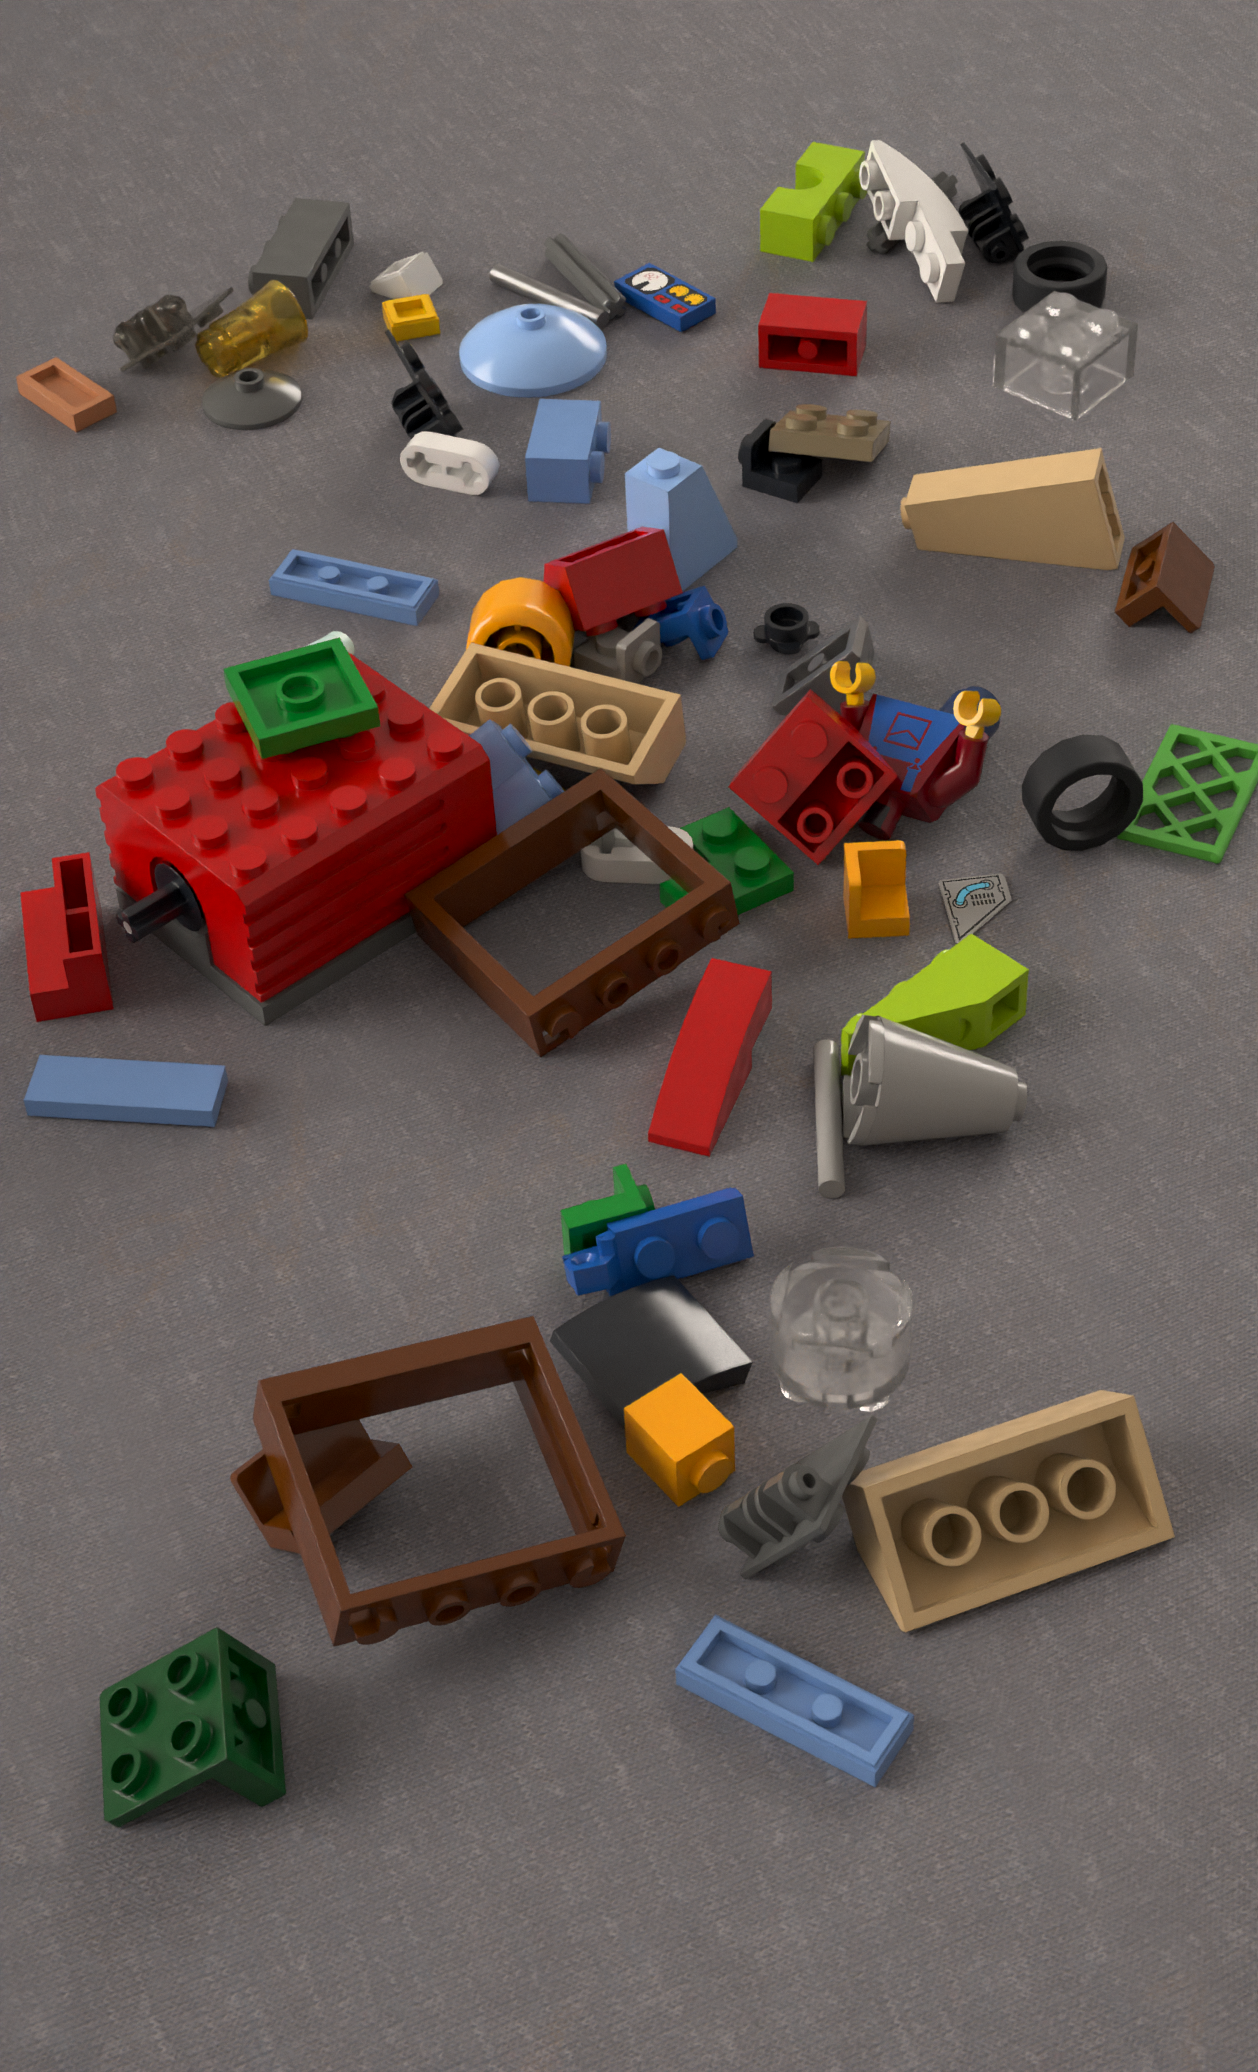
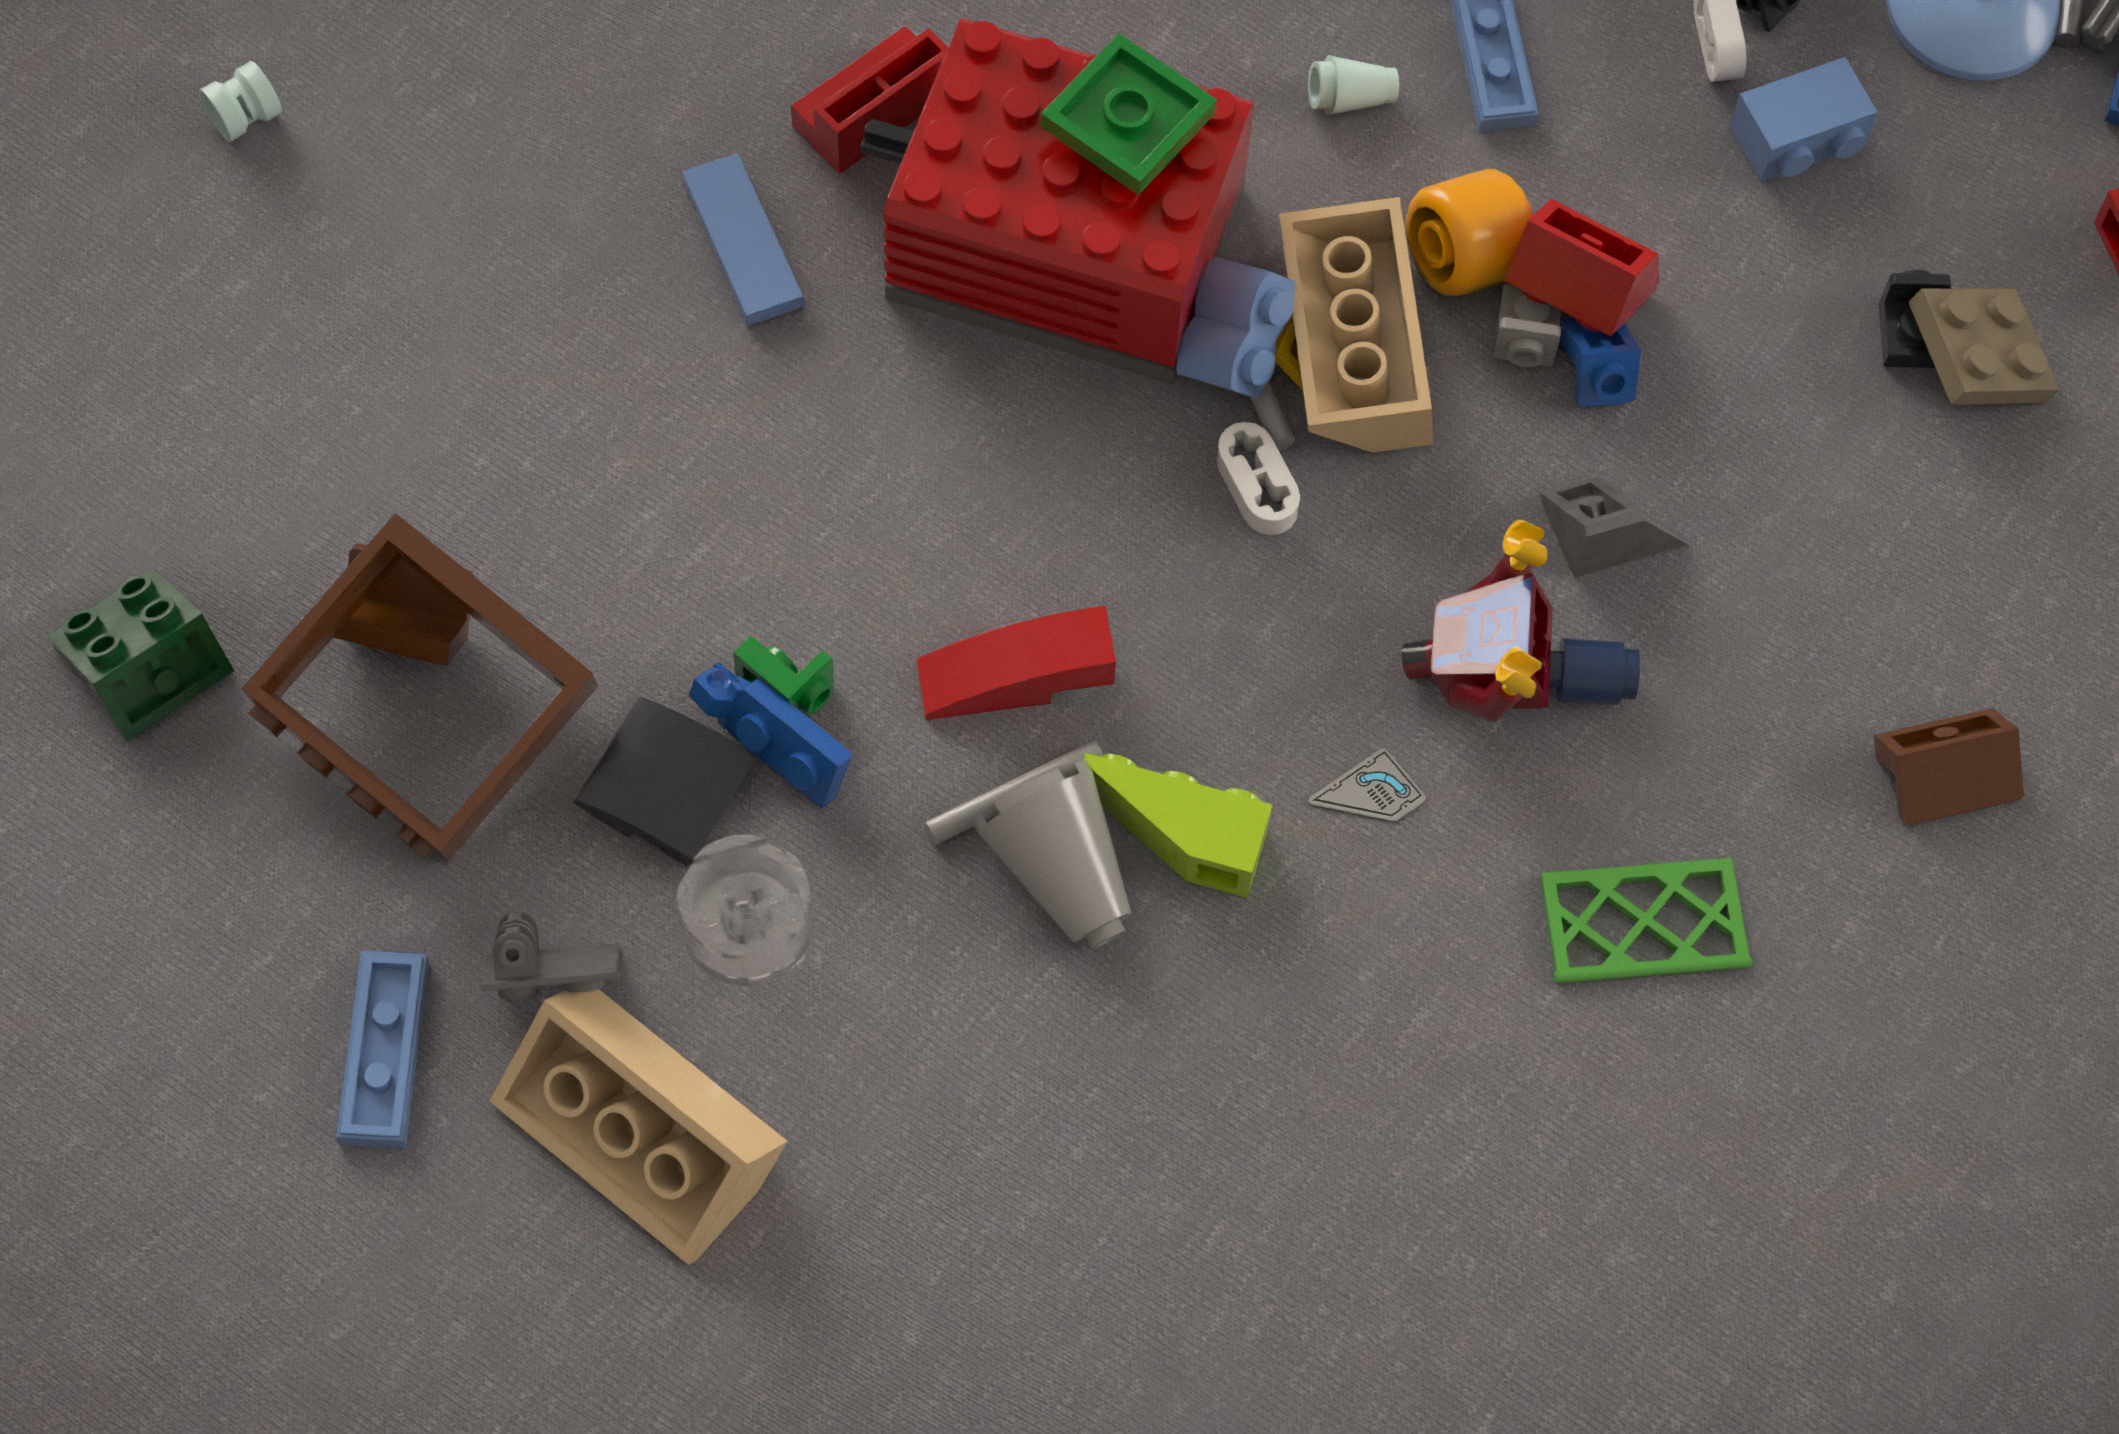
camera: 55 degrees right, 20 degrees up
reddish brown window [404,768,740,1057] -> none
light orange brick [624,1373,735,1507] -> none
light blue slope [625,448,737,592] -> none
green plate [659,807,794,915] -> none
red slope [728,689,898,865] -> none
black plate [753,603,820,655] -> none
light orange panel [843,840,910,939] -> none
tan slope [901,448,1125,570] -> none
black tyre [1022,734,1143,851] -> none

